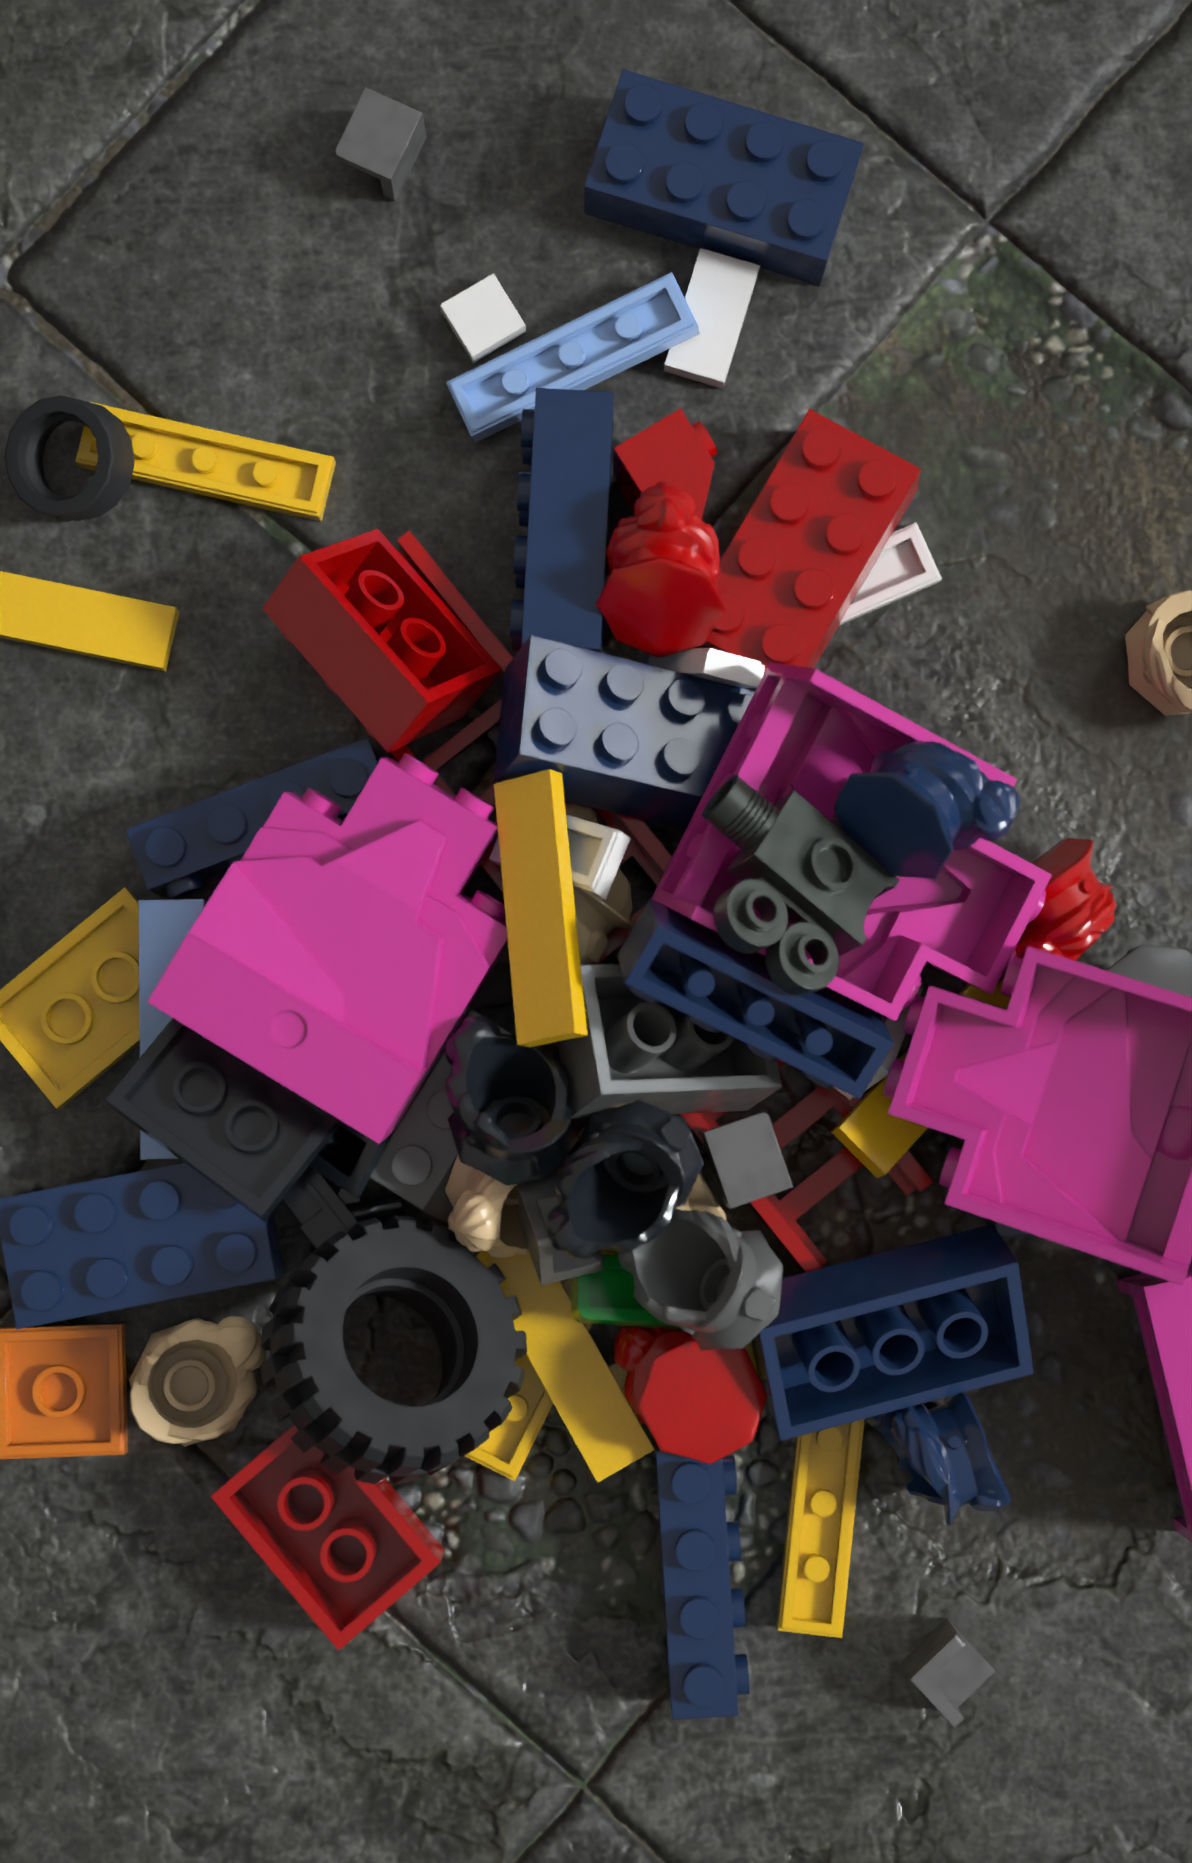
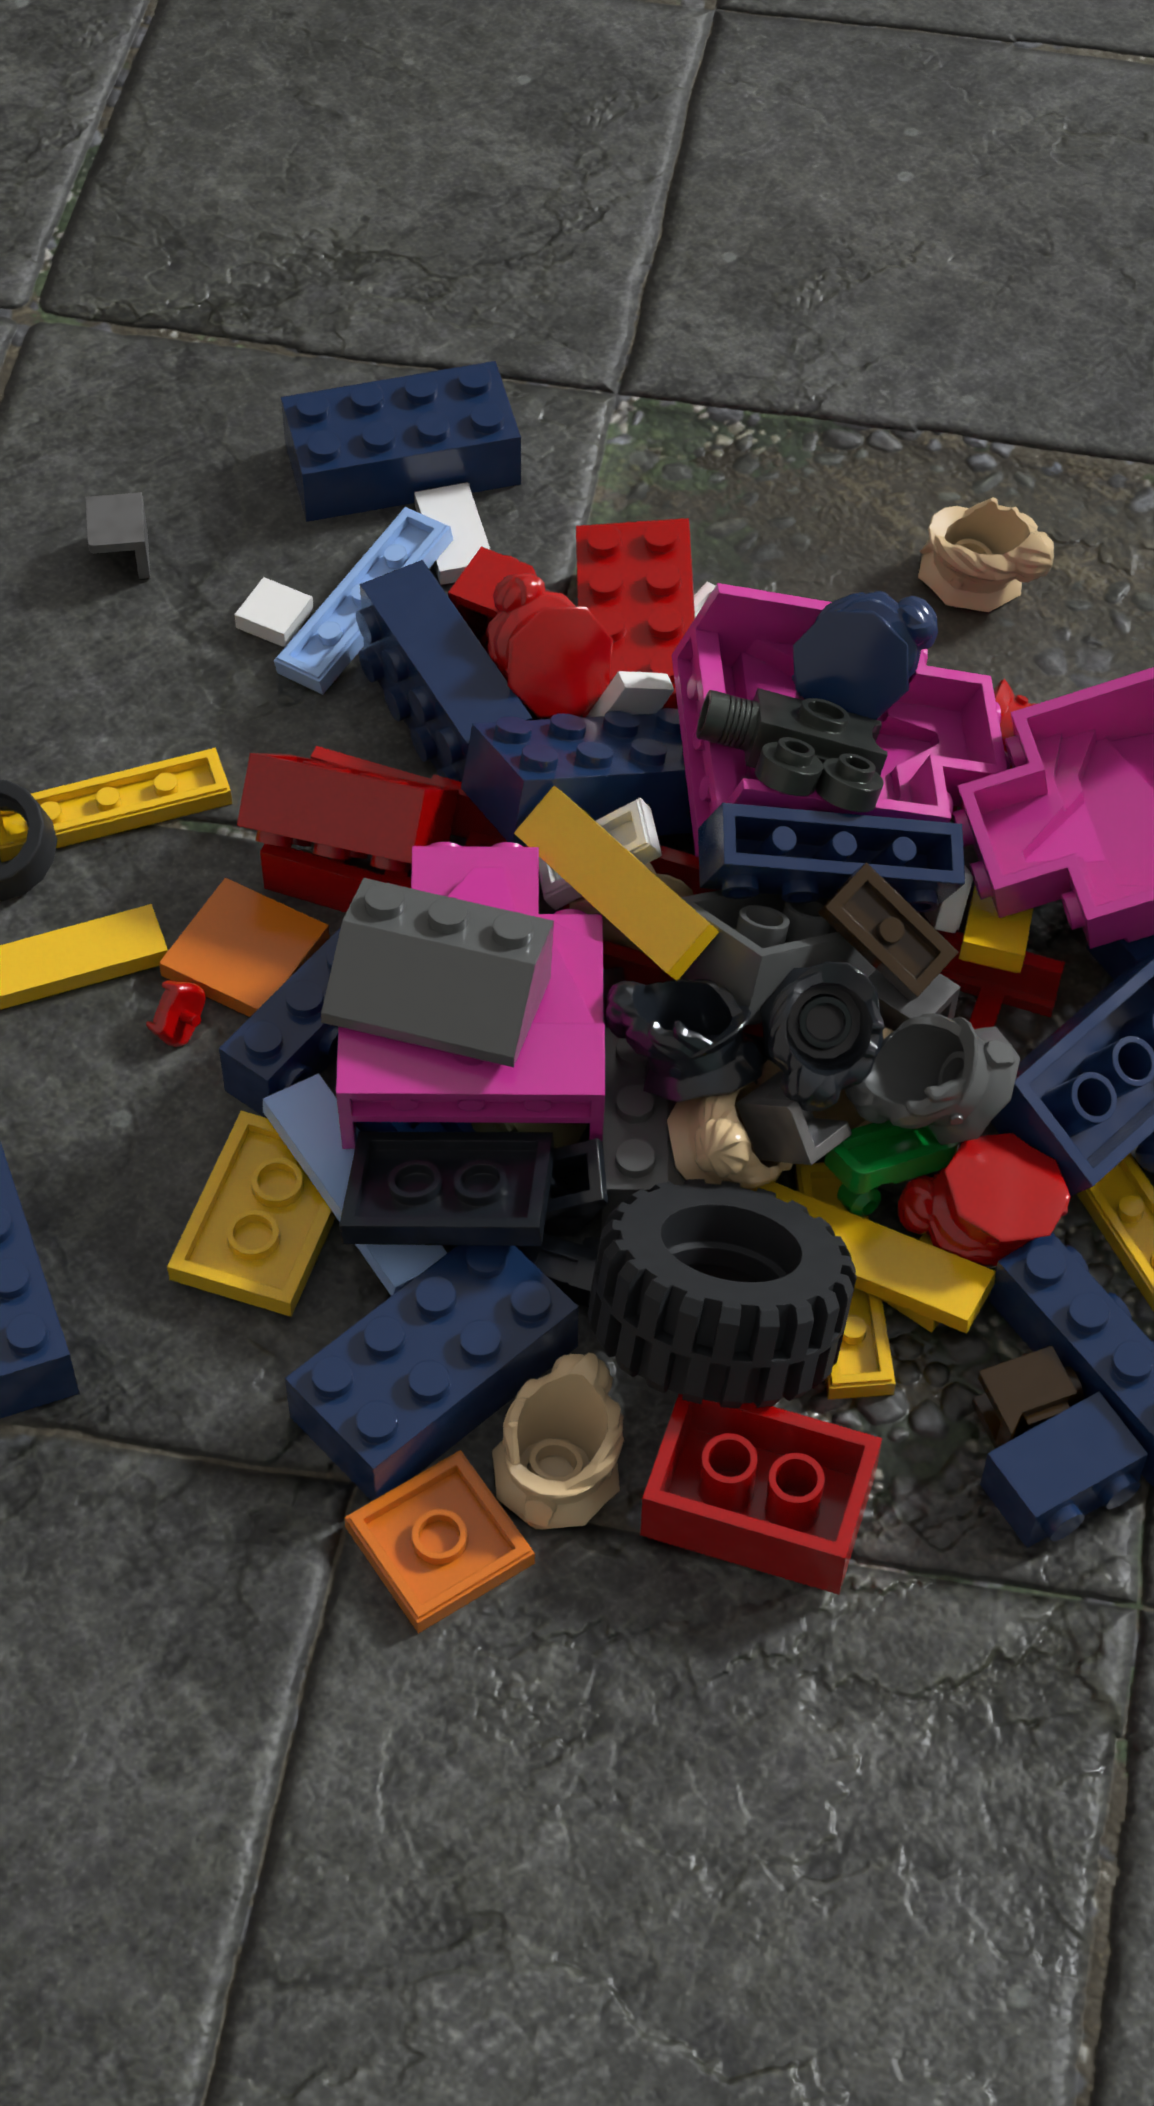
camera: 30 degrees left, 30 degrees down
none -> red piece [146,980,206,1047]
none -> orange tile [159,878,330,1017]
none -> dark grey slope [321,878,554,1067]
none -> dark brown plate [818,862,958,1002]
none -> dark brown window [972,1346,1084,1449]
none -> dark blue brick [980,1392,1148,1548]

